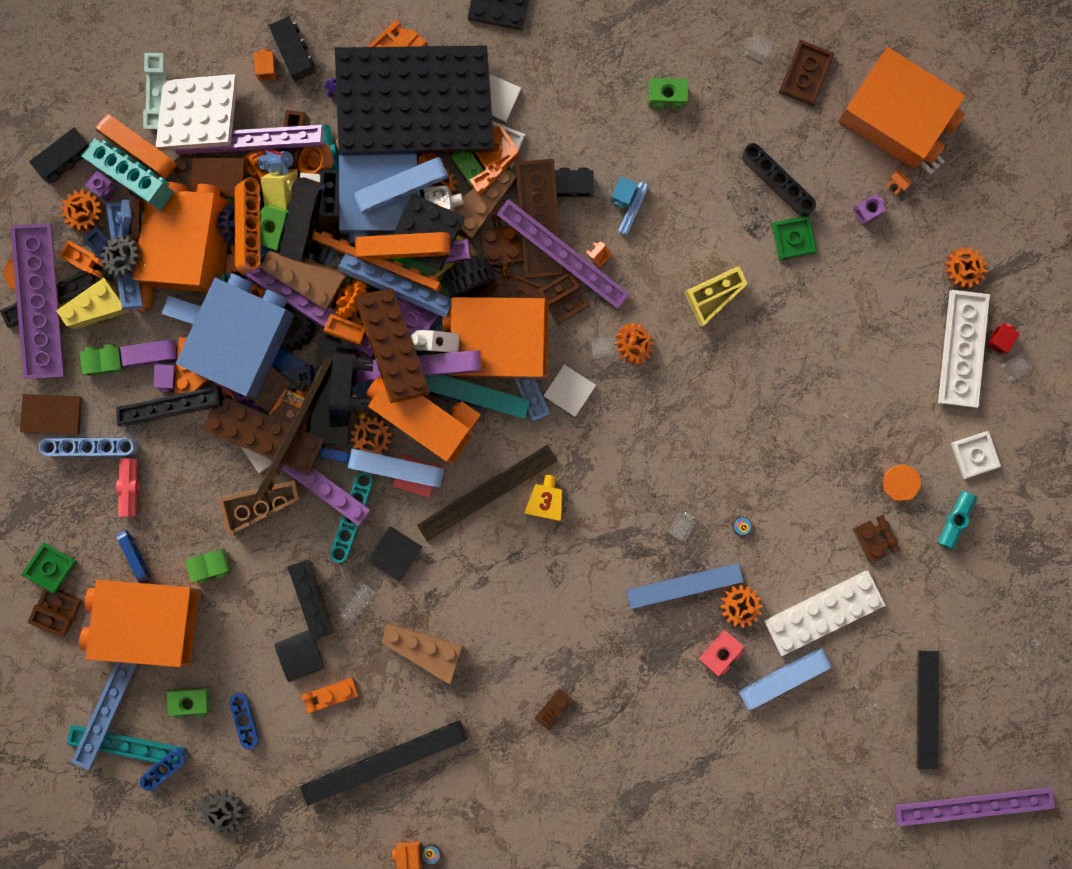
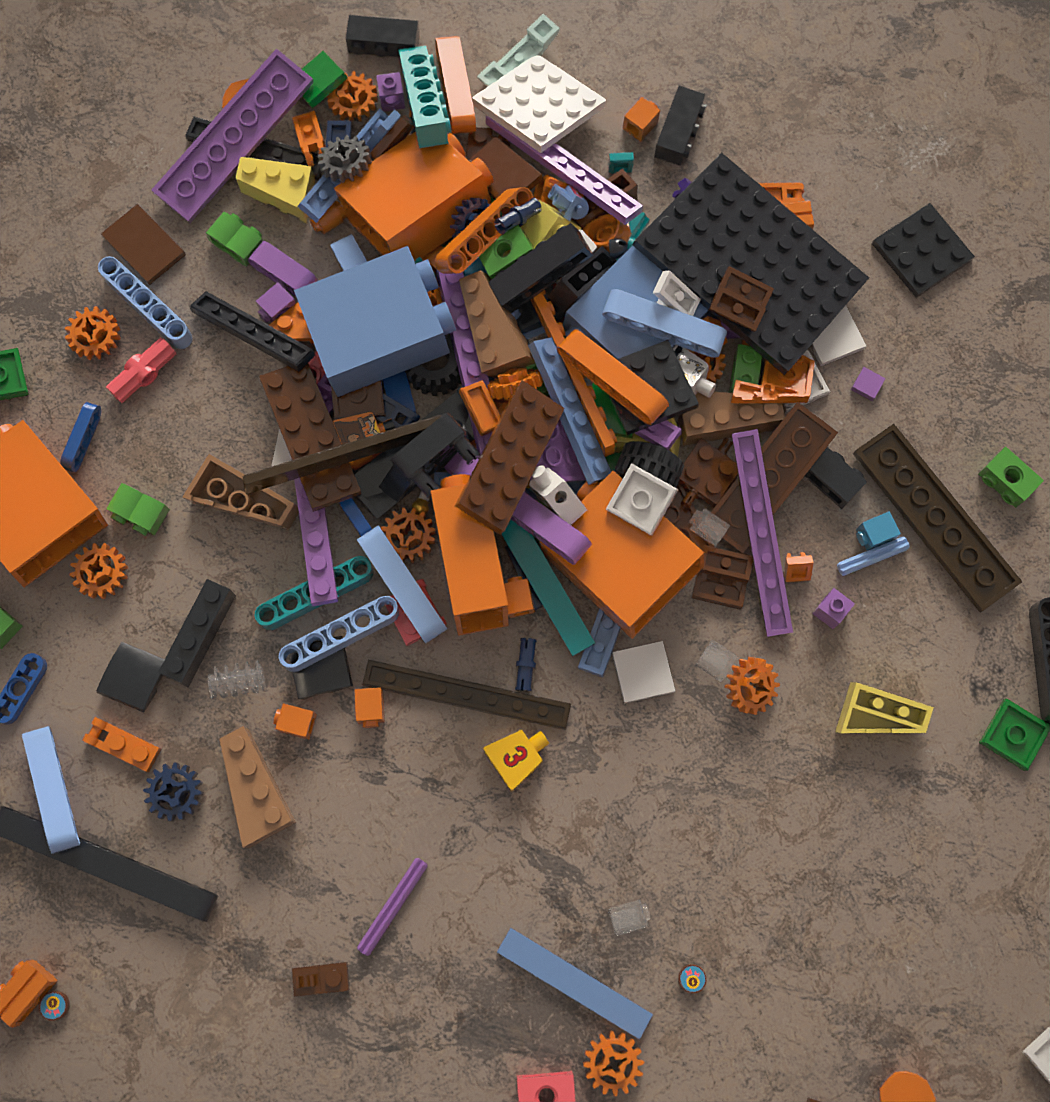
camera: 40 degrees right, 10 degrees down
none -> light blue beam [22,726,80,854]
none -> orange gear [65,306,121,360]
none -> orange gear [69,543,129,599]
none -> dark blue gear [143,762,204,822]
none -> orange brick [273,703,317,740]
none -> light blue beam [279,596,399,672]
none -> green tile [302,51,348,108]
none -> orange brick [355,688,385,728]
none -> medium lavender axle [357,858,428,956]
none -> dark blue pin [494,198,542,234]
none -> dark blue pin [515,638,537,692]
none -> white tile [606,464,678,535]
none -> teal tile [608,152,634,173]
none -> black hinge [609,238,628,259]
none -> white slope [653,271,701,316]
none -> clear brick [689,508,730,547]
none -> reddish brown slope [709,266,774,332]
none -> medium lavender brick [812,588,855,629]
none -> medium lavender tile [851,367,886,401]
none -> dark brown plate [853,424,1022,613]

